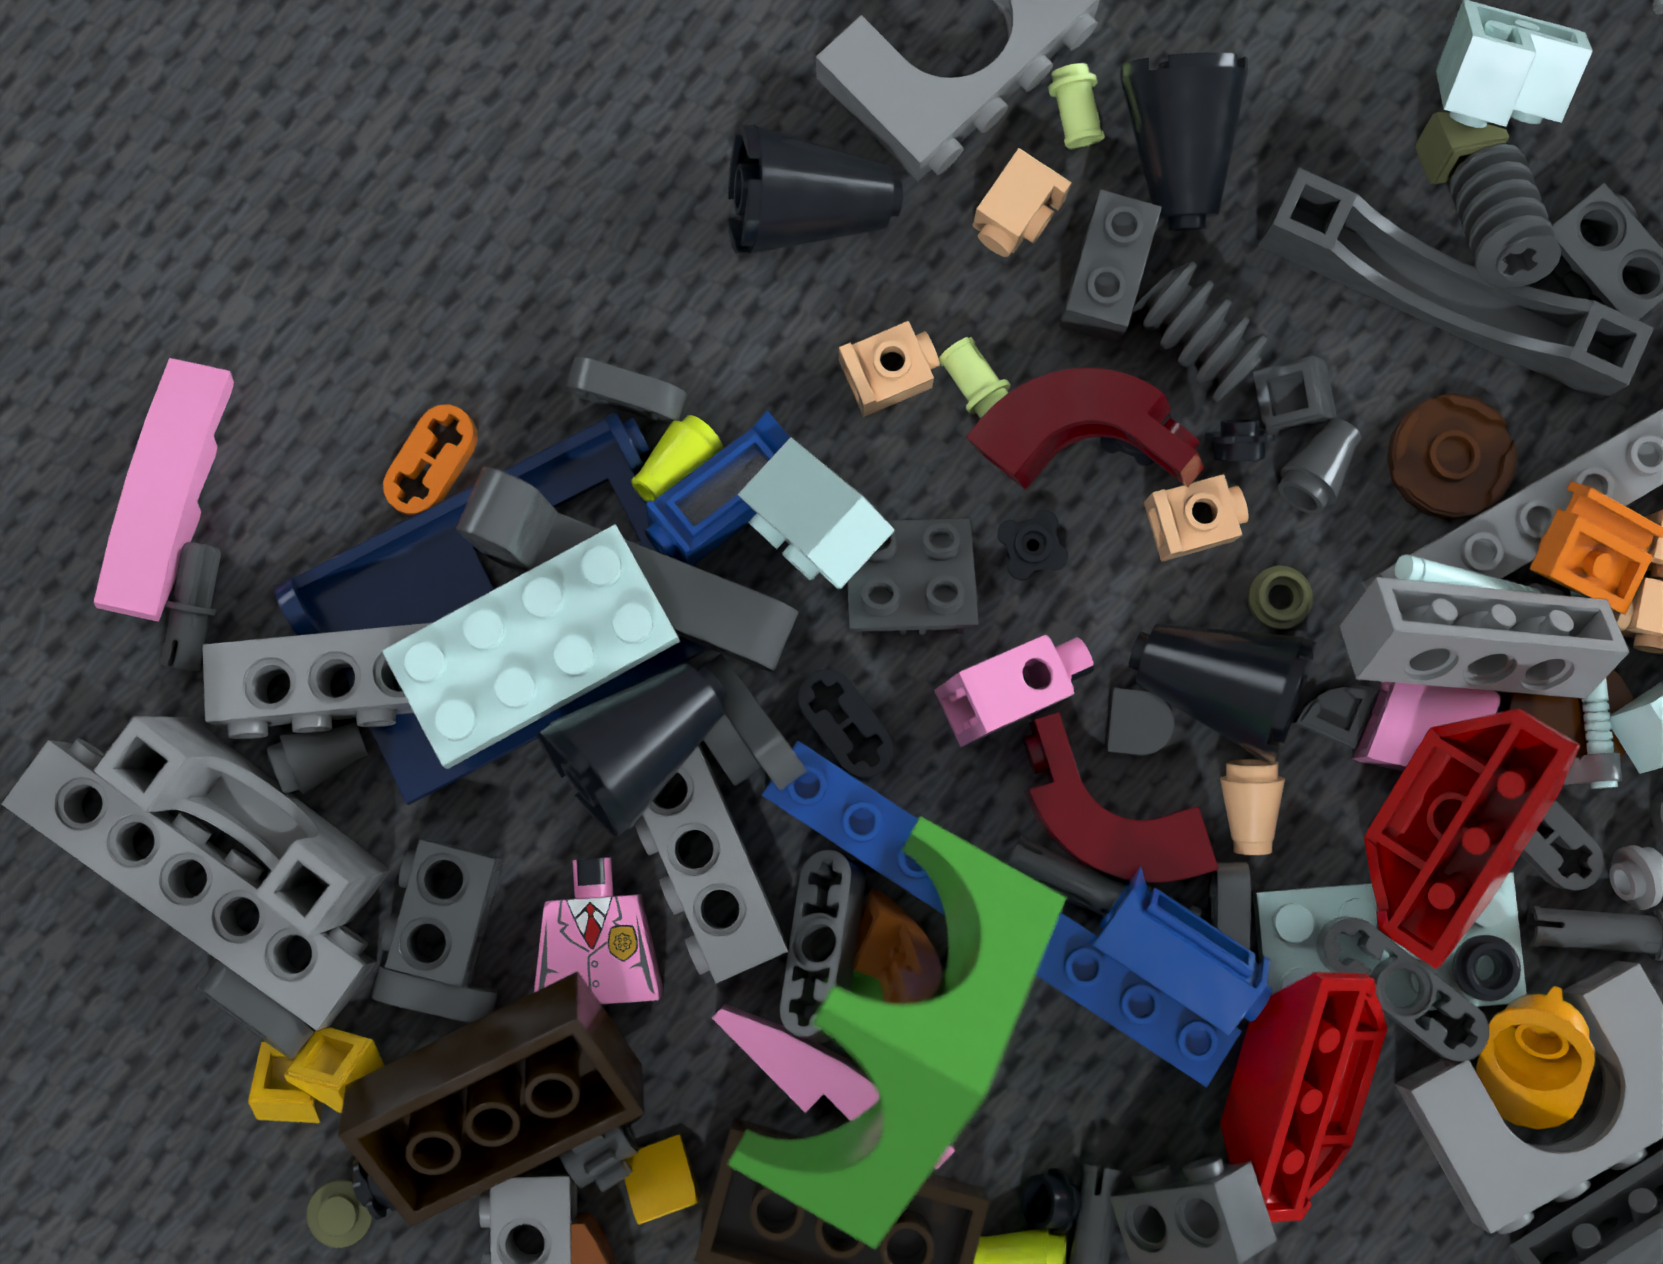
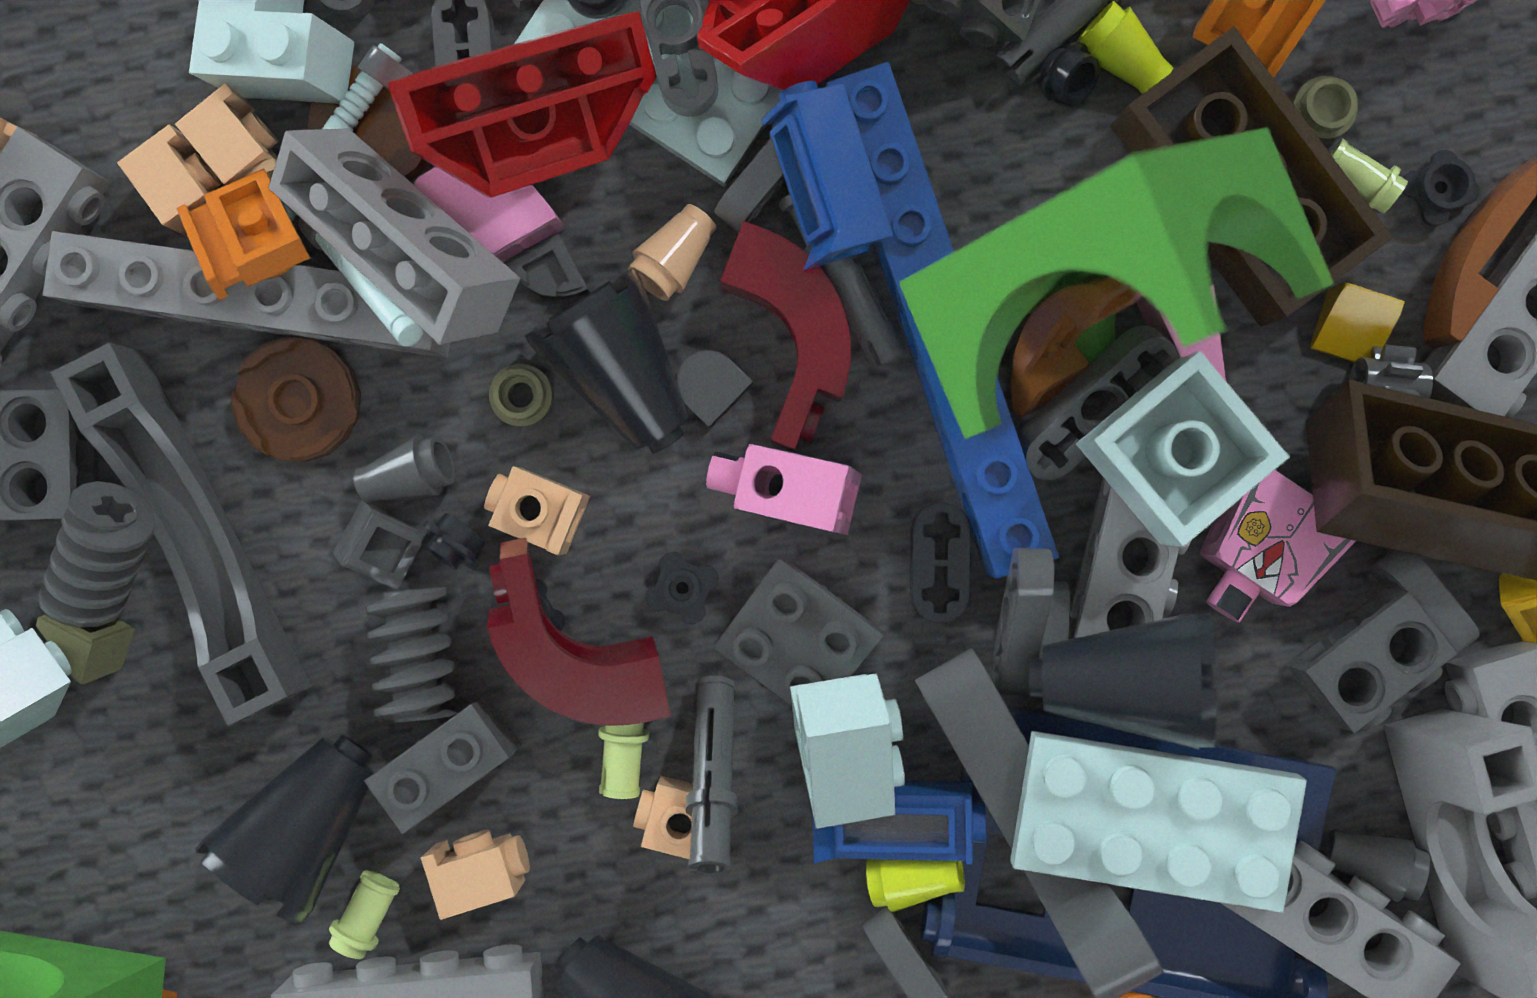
camera: 145 degrees left, 5 degrees up
none -> dark grey pin [685,676,738,876]
none -> light aqua brick [1076,351,1289,546]

